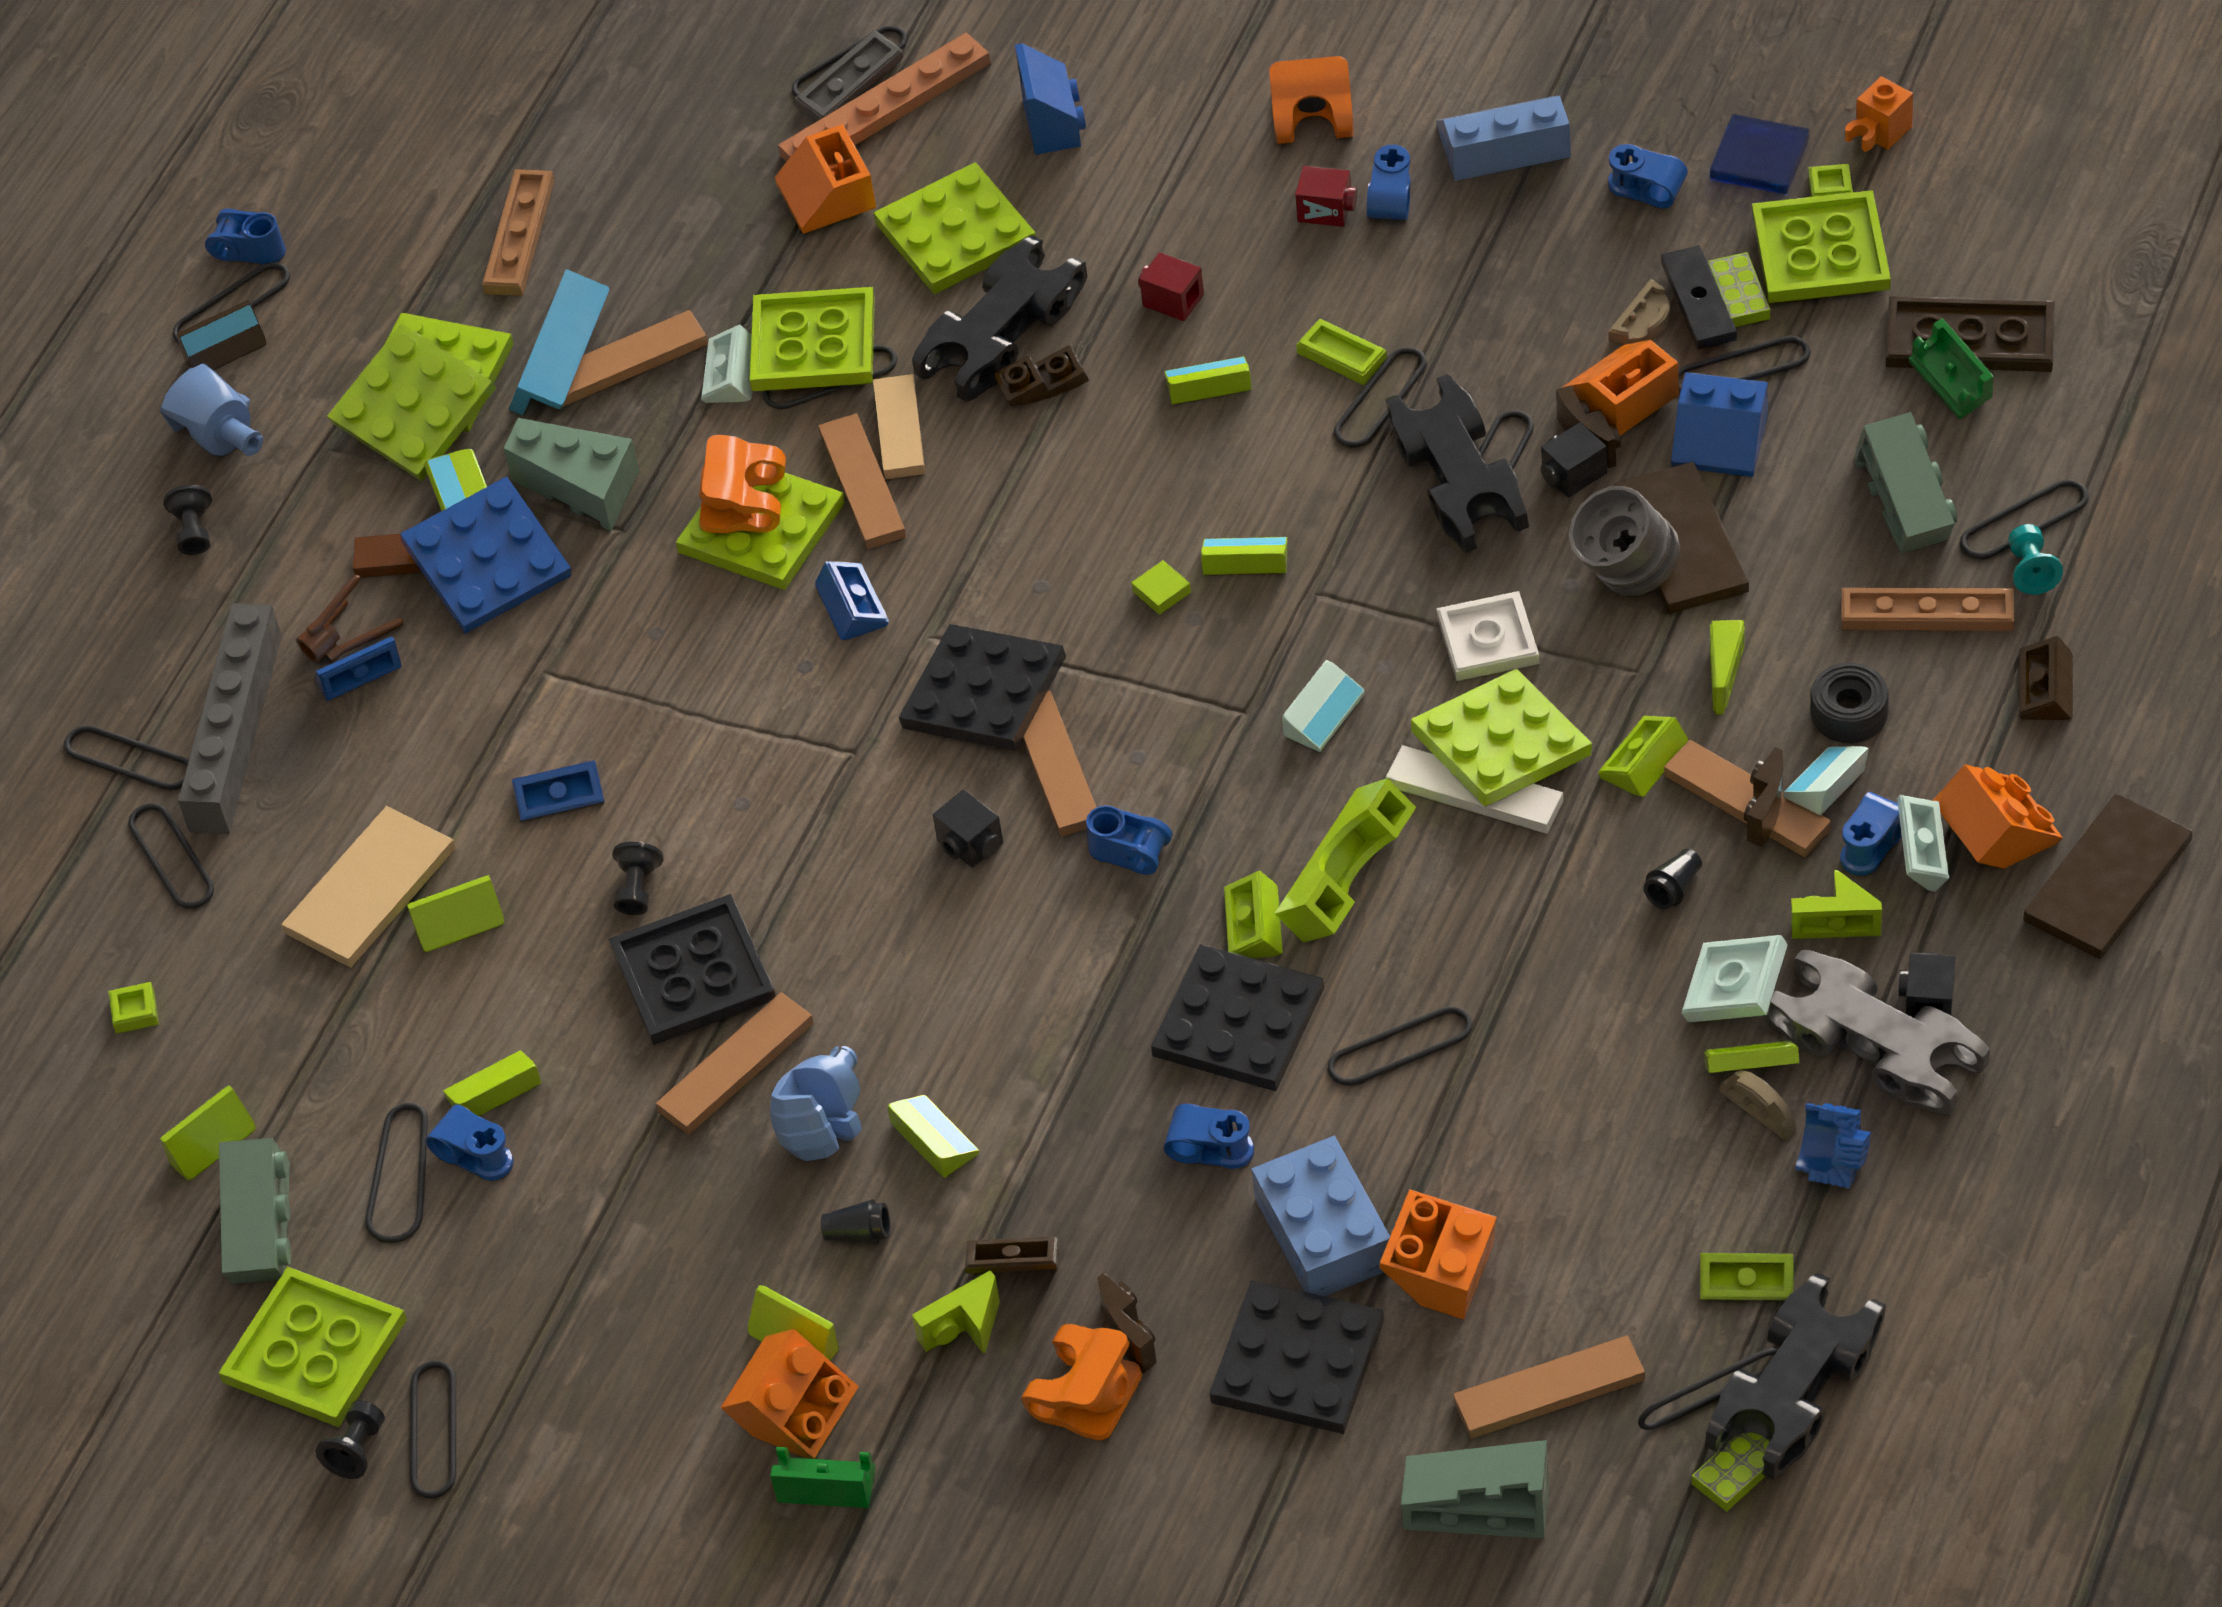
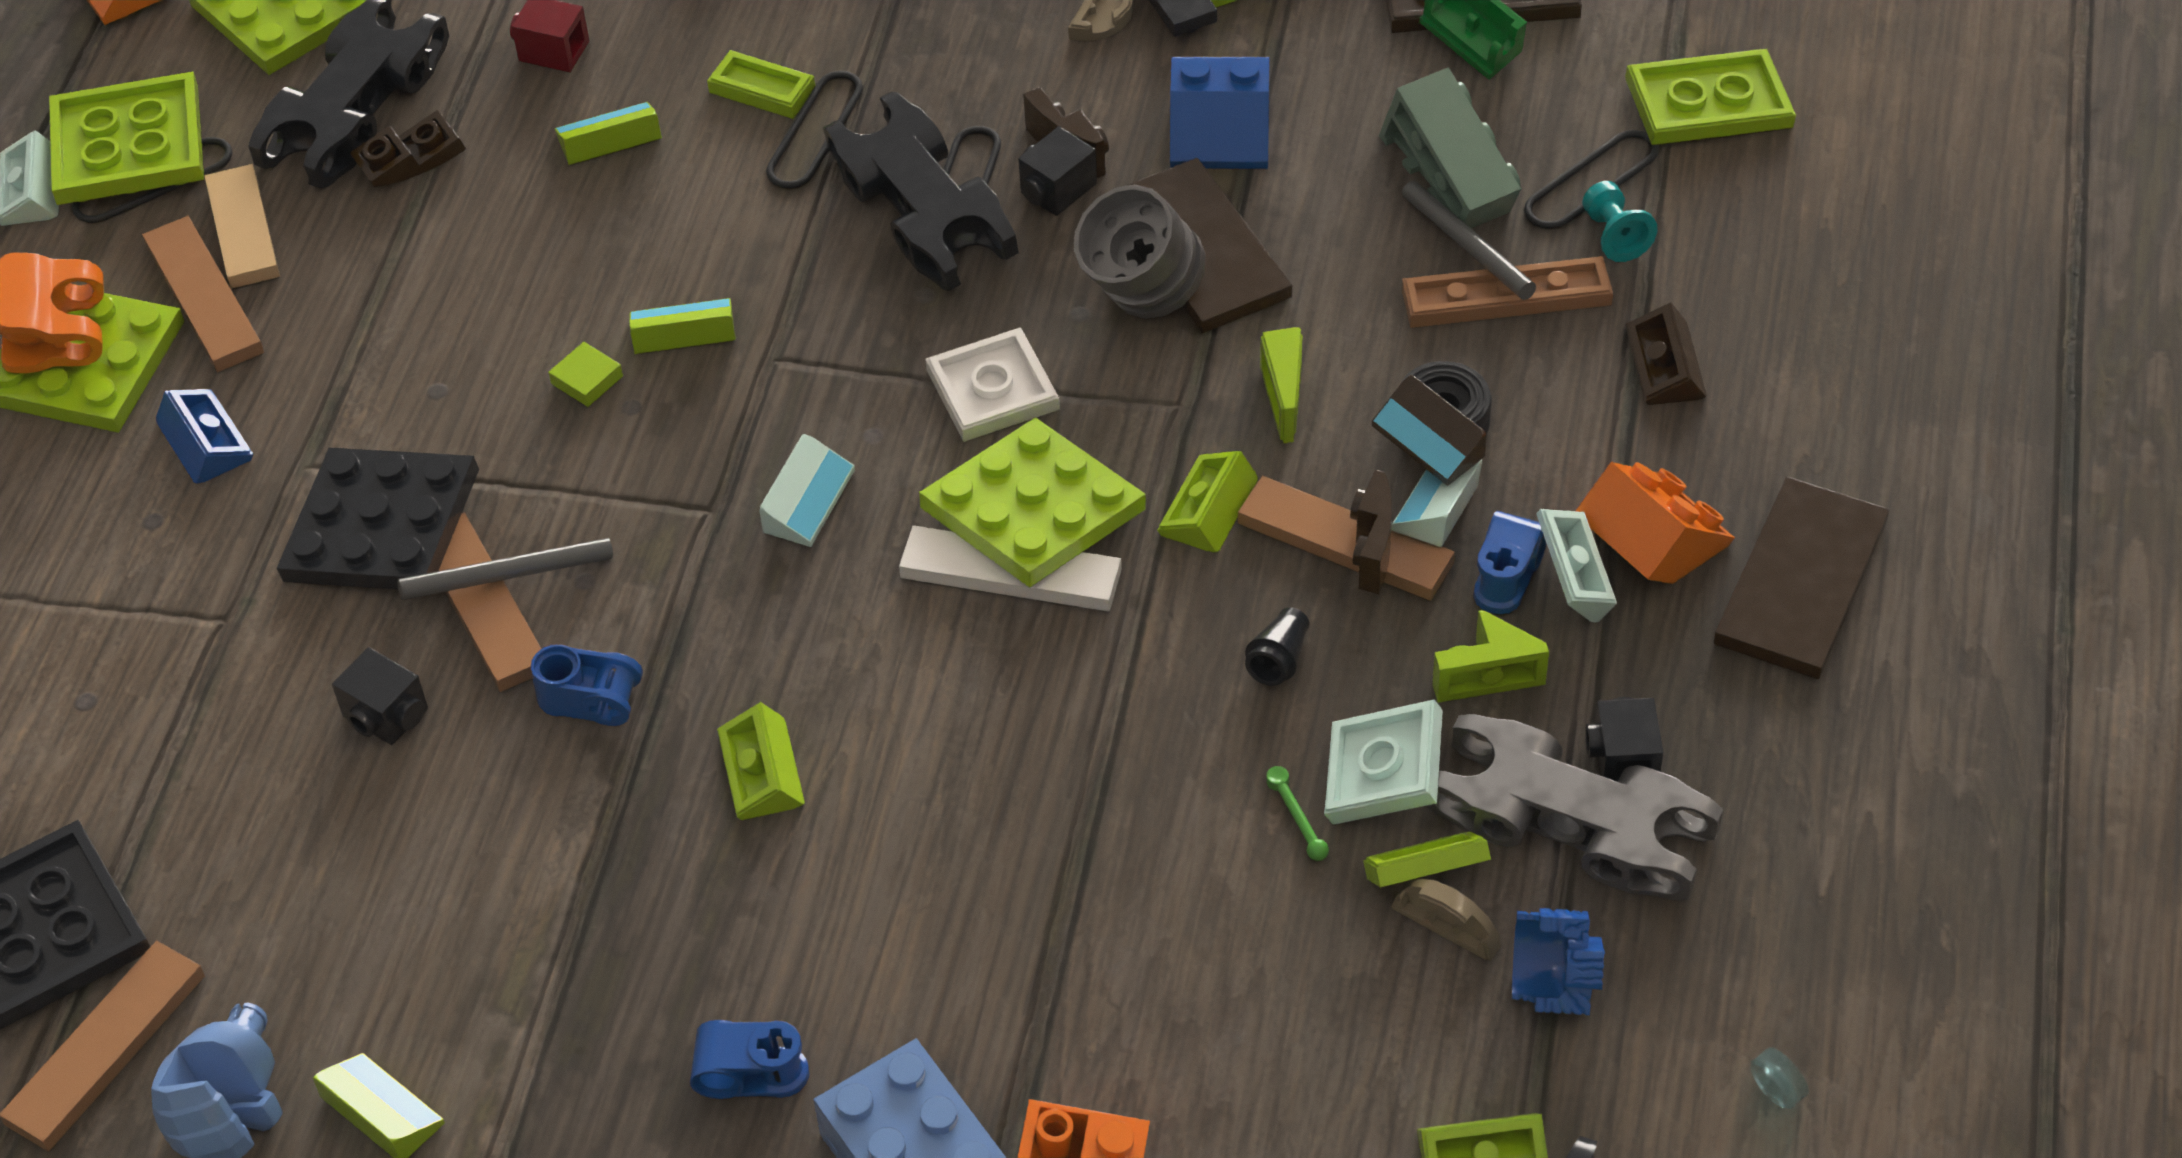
camera: 15 degrees left, 0 degrees up
black plate [1151,944,1324,1091] -> none
lime arch [1275,778,1416,943] -> none
black piece [1327,1006,1473,1085] -> none
orange slope [1562,340,1679,436] -> none
black piece [1678,336,1811,392] -> none
none -> dark grey bar [397,538,613,600]
none -> bright green hinge [1266,766,1329,861]
none -> dark brown slope [1372,375,1486,486]
none -> dark grey bar [1402,181,1536,300]
none -> lime tile [1625,49,1796,145]
none -> clear light blue tile [1750,1047,1809,1109]

